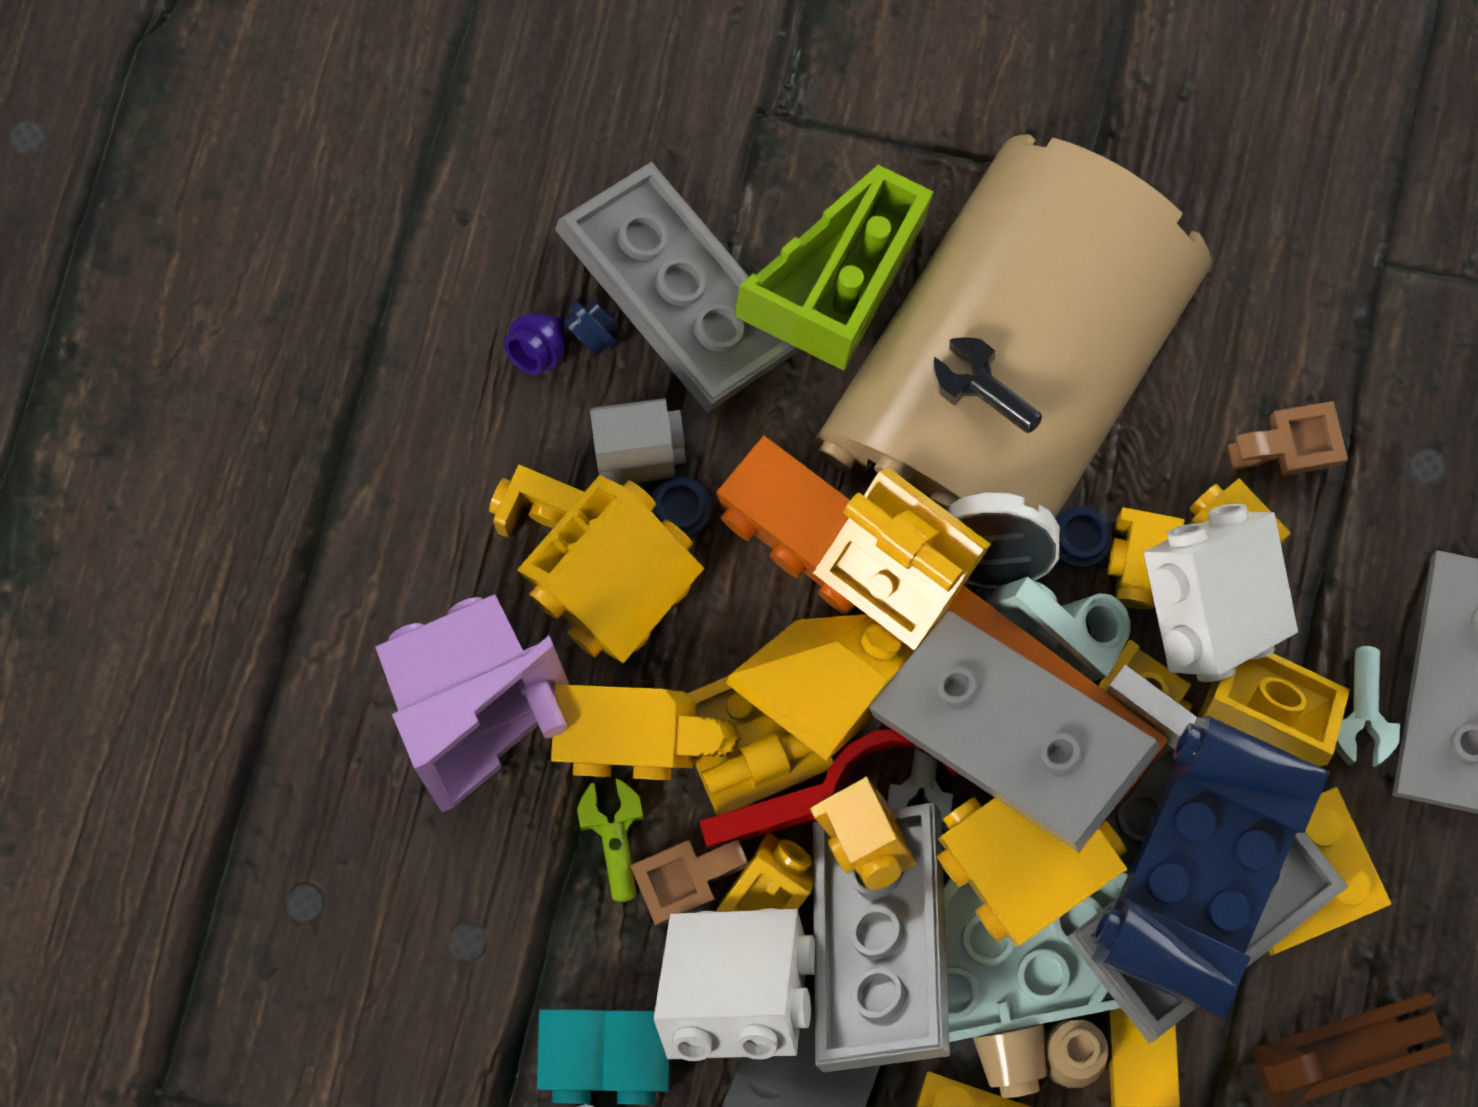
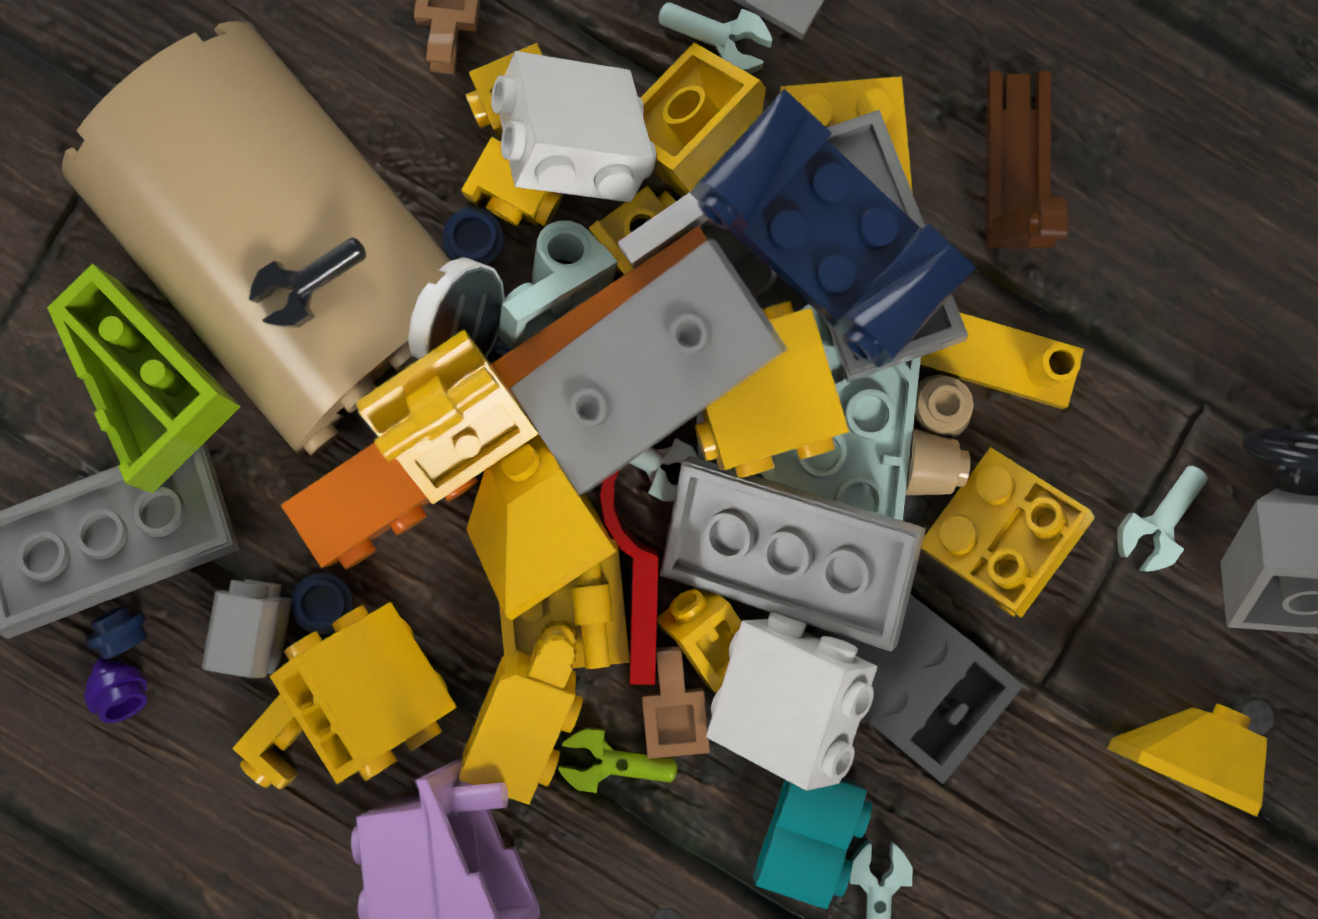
camera: 70 degrees left, 10 degrees up
yellow brick [810,776,917,890] -> none

